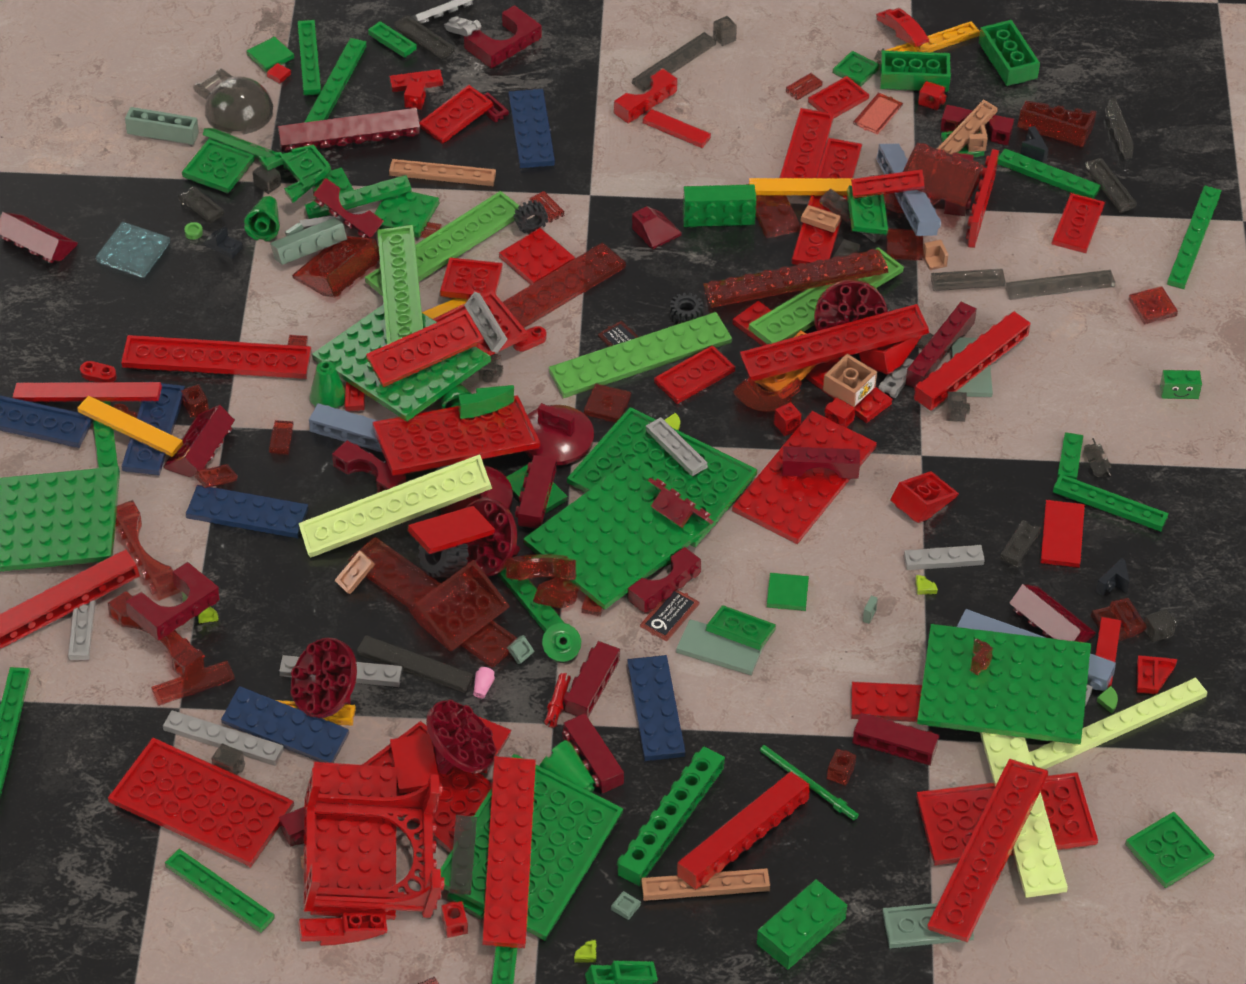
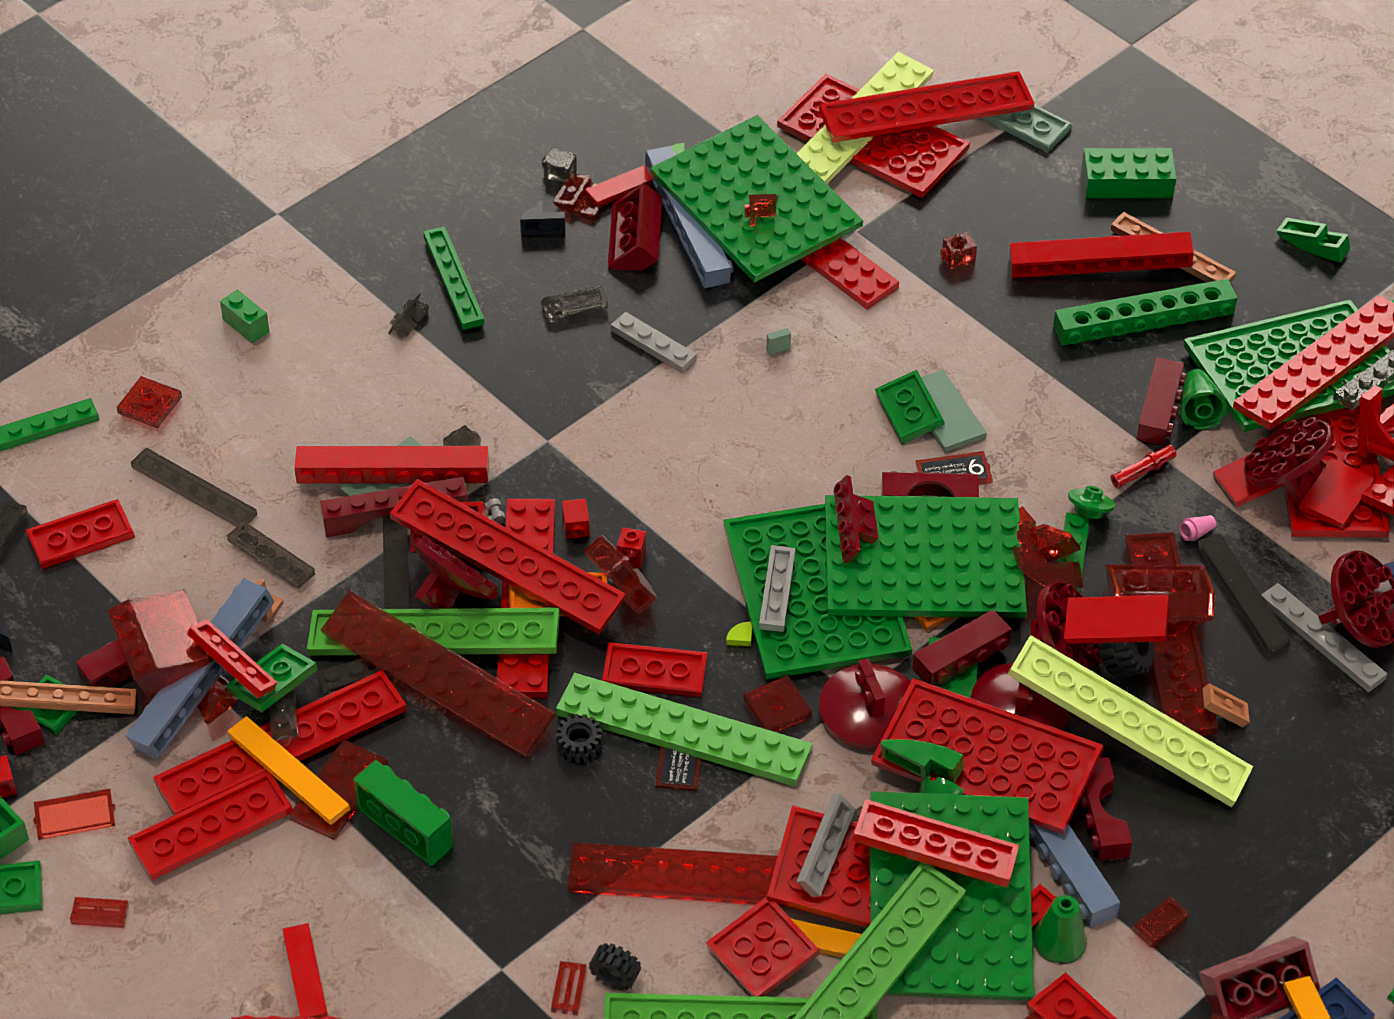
camera: 135 degrees left, 0 degrees up
dark blue plate [186,485,309,538] -> none
clear red plate [194,464,238,488] -> none
red plate [499,228,575,287] -> none
sand green tile [507,635,535,664] -> none
red plate [513,326,547,352] -> none
dark red brick [563,641,620,718] -> none
lime tile [575,940,596,963] -> none
sand green tile [611,891,641,920] -> none
dark blue plate [627,655,685,761] -> none
dark red slope [632,206,682,249] -> none
red plate [732,411,877,545] -> none
green bar [760,745,859,820] -> none
green tile [767,573,809,611] -> none
dark red arch [782,446,860,479] -> none
nougat plate [801,205,841,232] -> none
red tile [808,76,869,118] -> none
nougat brick [823,354,877,407] -> none
dark red brick [852,713,939,766] -> none
clear red plate [887,228,923,260] -> none
red slope [890,471,959,523] -> none
lime tile [915,575,938,595] -> none
red plate [966,149,999,248] -> none
nougat panel [967,124,988,152] -> none
green plate [997,149,1101,199] -> none
yellowish green plate [1029,678,1207,769] -> none
red tile [1041,500,1085,568] -> none
green plate [1057,432,1084,480] -> none
green plate [1125,811,1214,888] -> none
red wing [1137,655,1177,694] -> none

